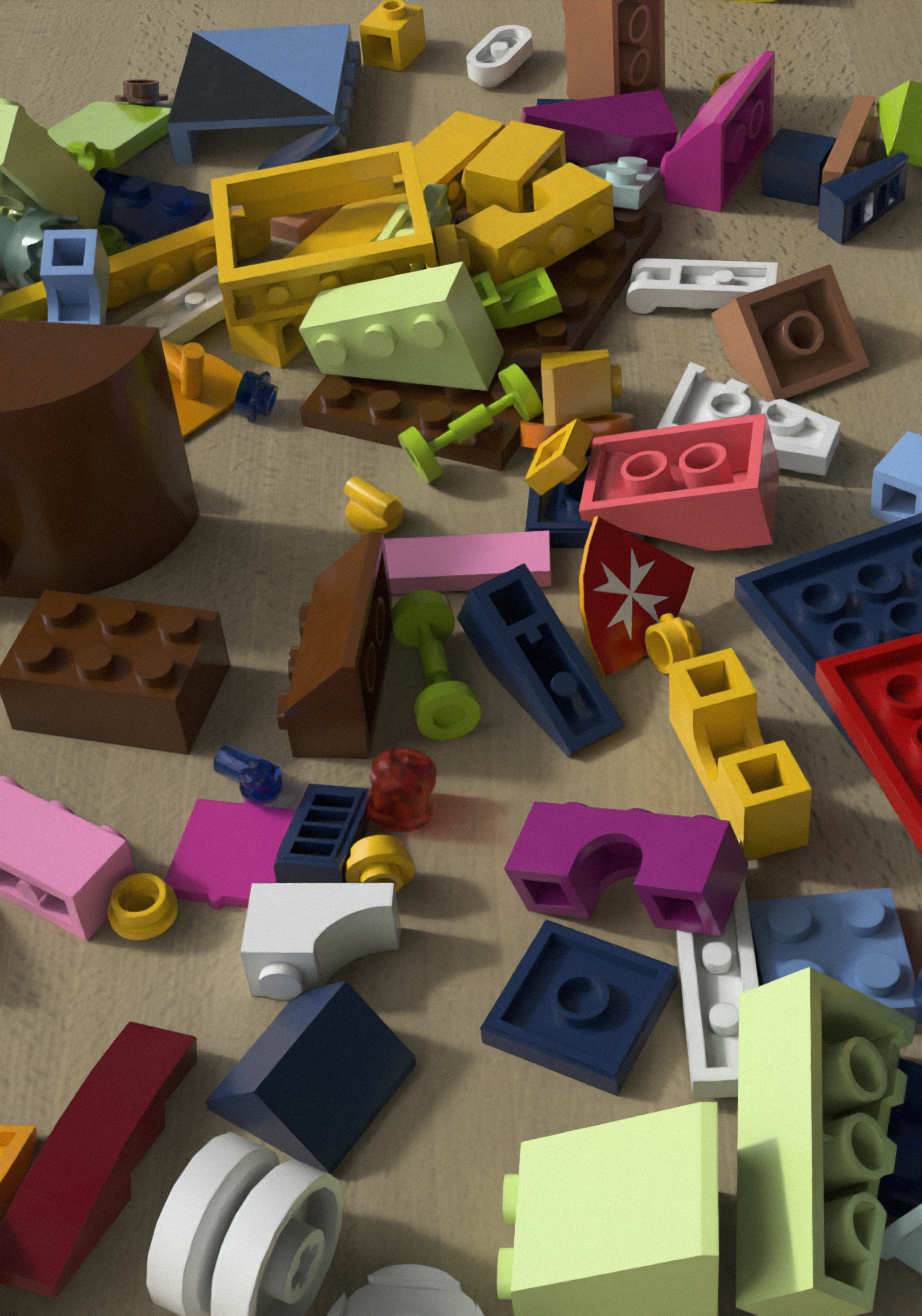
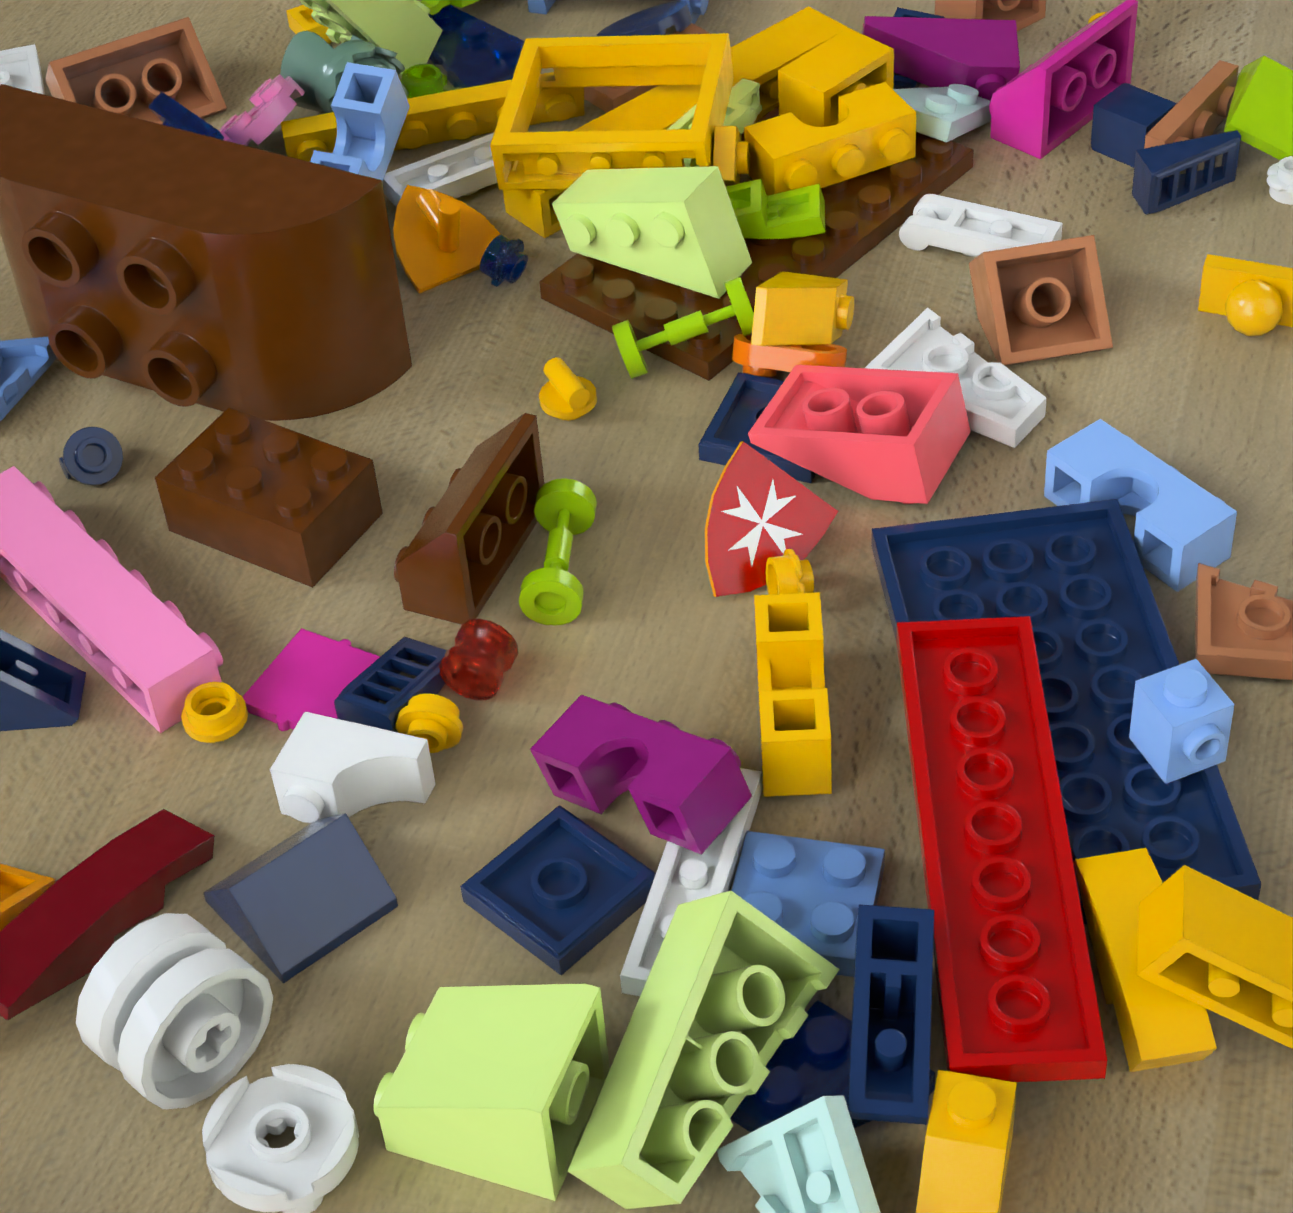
camera: 15 degrees right, 0 degrees up
clear blue arm [213,743,283,806] -> none
bright pink tile [384,531,551,594] -> none
dark blue slope [457,563,625,757] -> none
yellow plate [524,417,594,496] -> none

